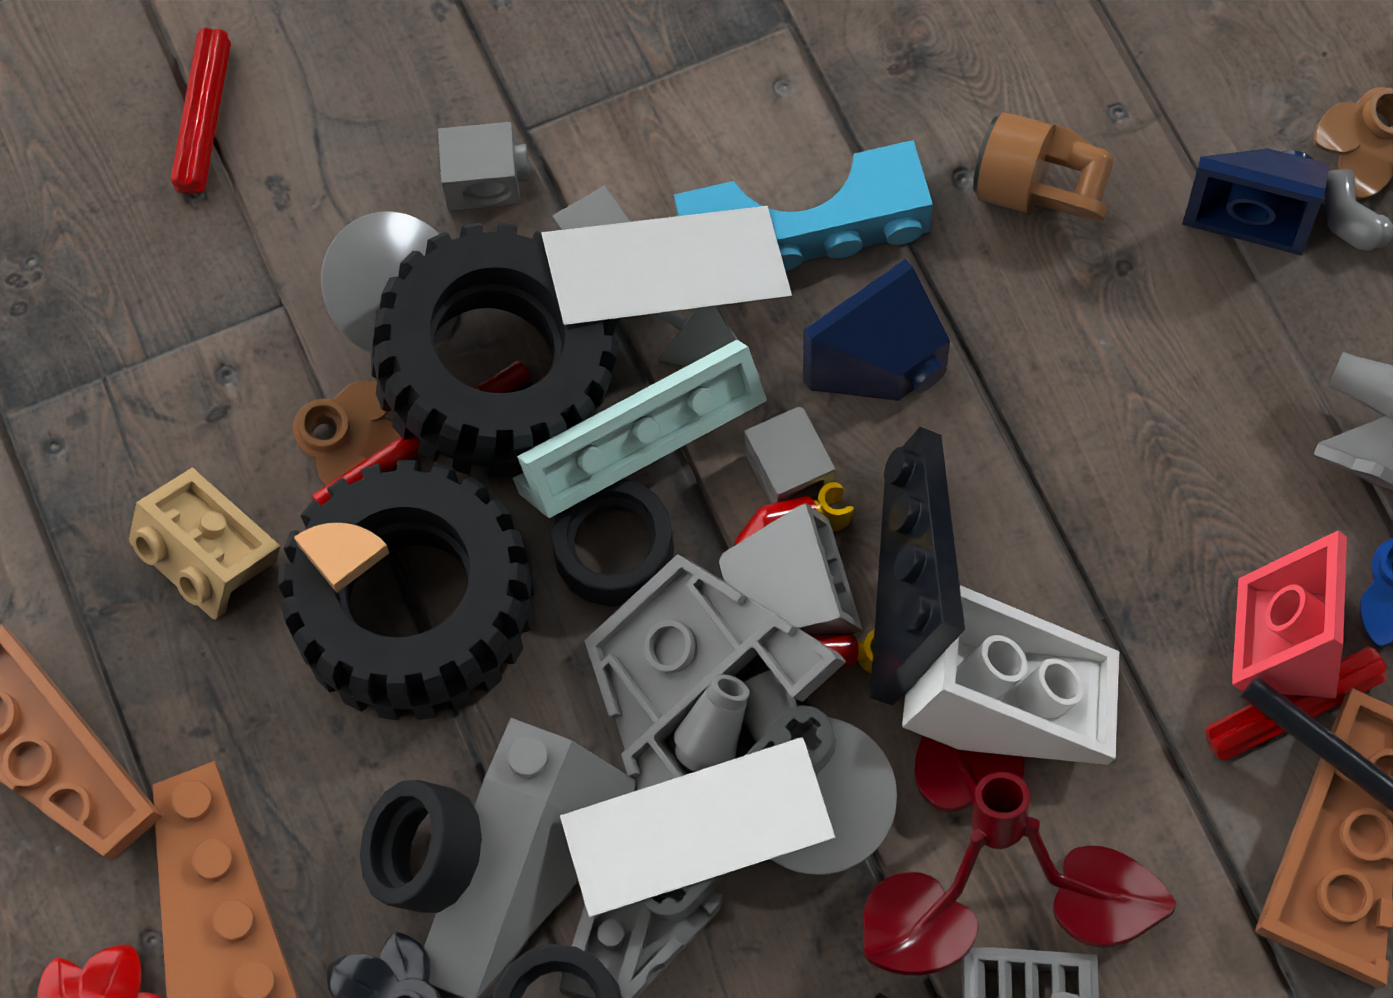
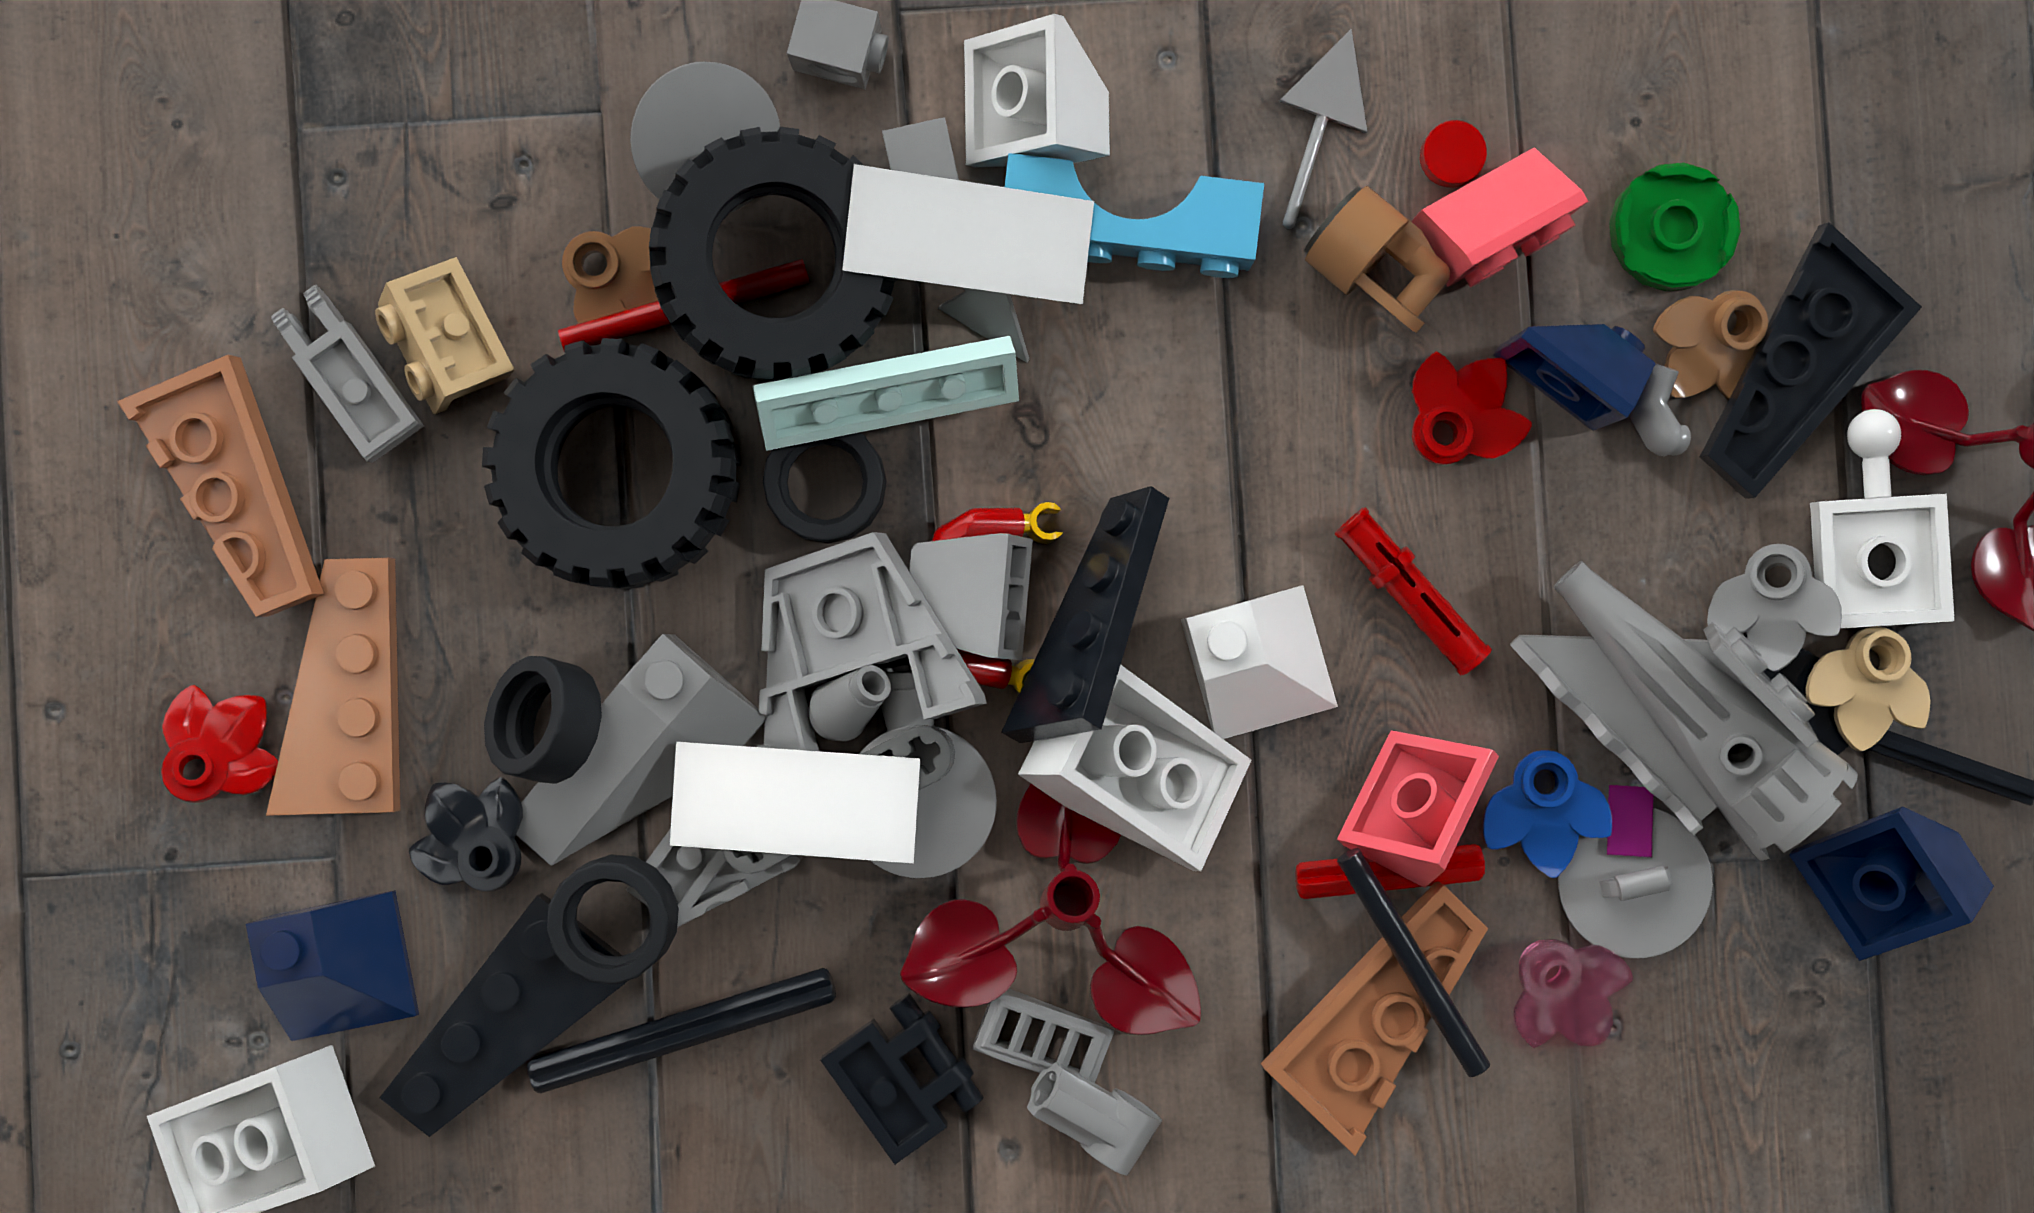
camera: 15 degrees right, 20 degrees up
light nougat tile [294,523,389,592] -> none
light grey panel [744,407,836,504] -> none
dark blue slope [803,259,950,401] -> none
none -> light grey hinge [271,285,424,463]
none -> white slope [964,14,1110,167]
none -> white slope [1181,585,1338,739]
none -> light grey piece [1279,29,1367,229]
none -> red pin [1334,507,1492,676]
none -> coral slope [1411,147,1589,288]
none -> red plate [1412,351,1532,465]
none -> red tile [1420,120,1487,188]
none -> green tile [1609,162,1741,291]

